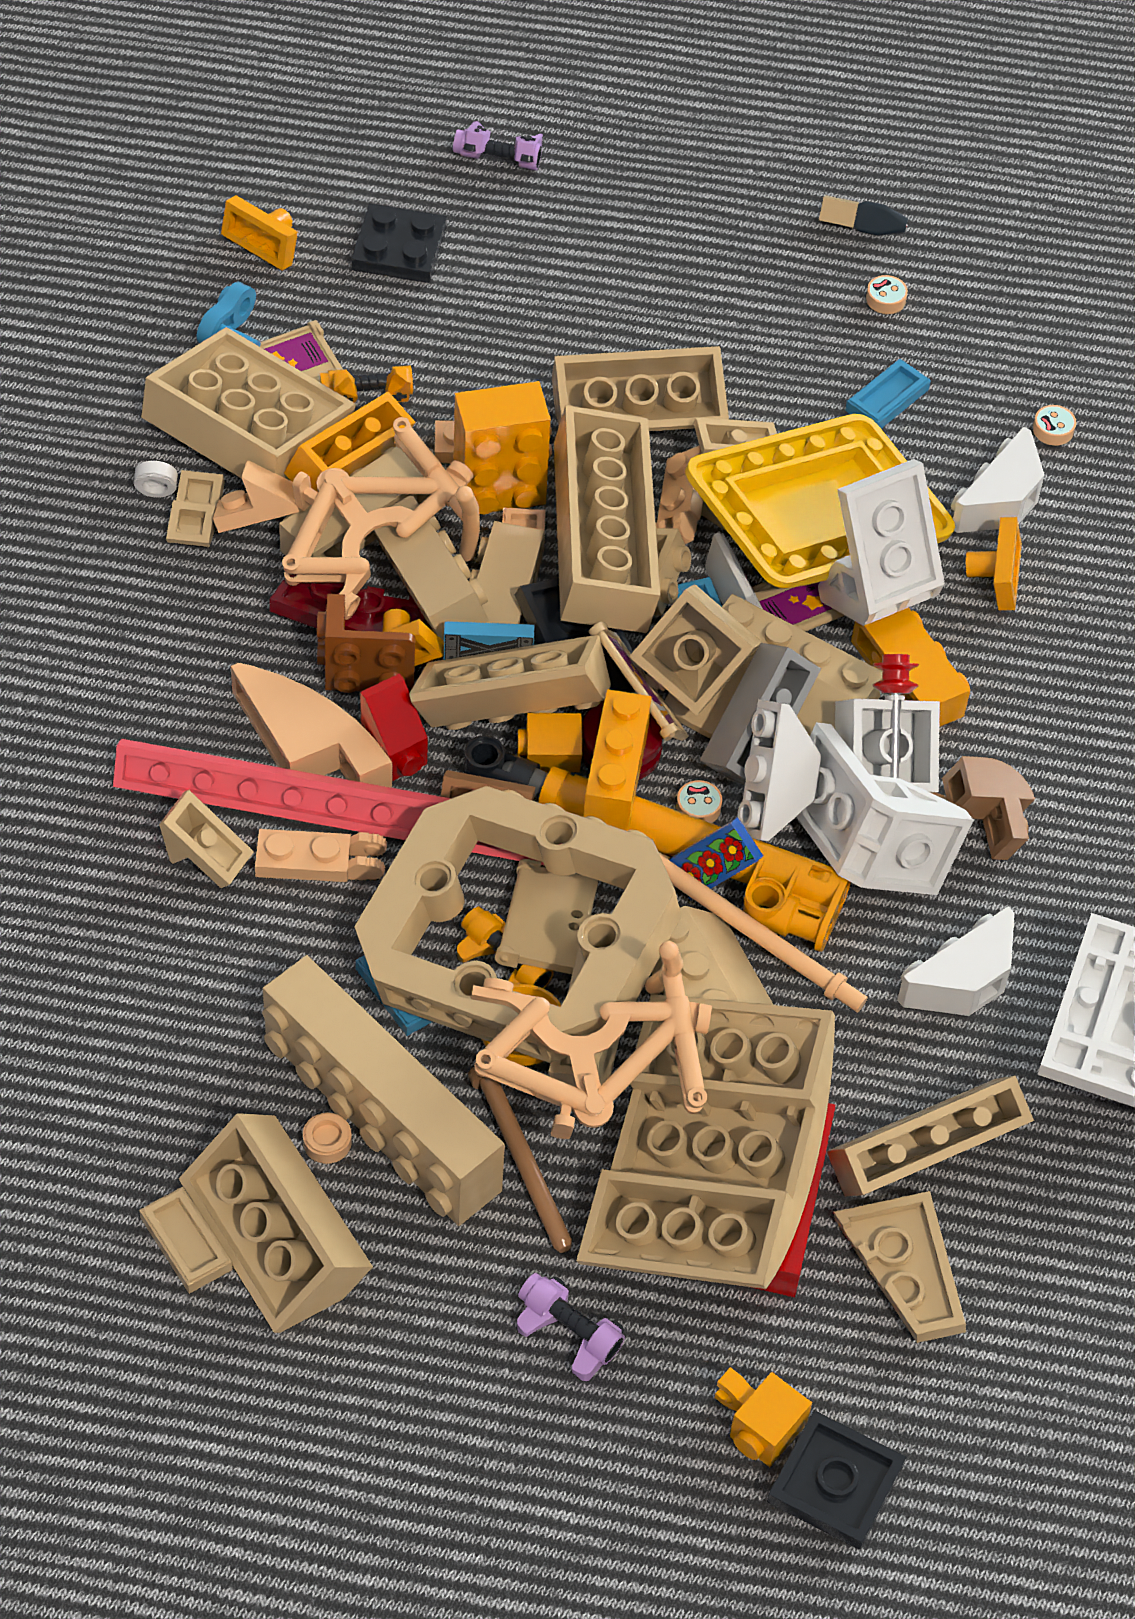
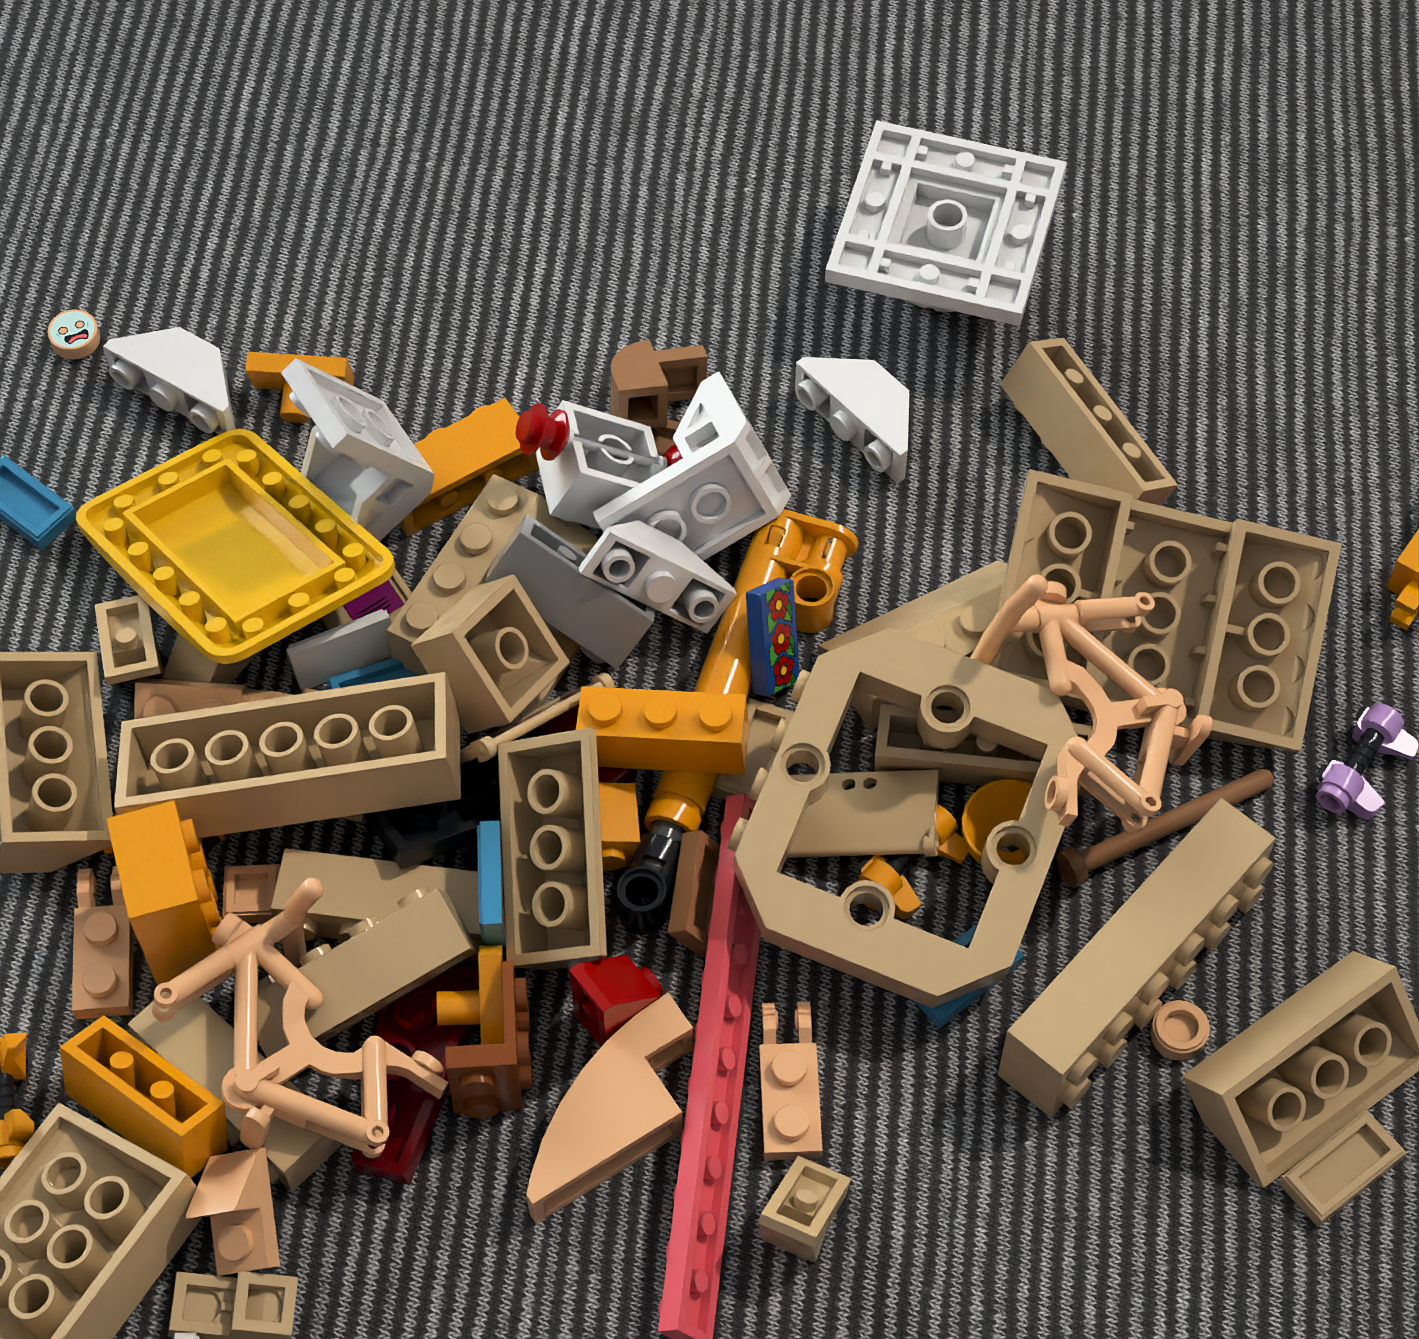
camera: 90 degrees left, 5 degrees up
light nougat bar [659,854,868,1013] -> none
tile [676,780,722,823] -> none
tan wing [834,1191,966,1343] -> none

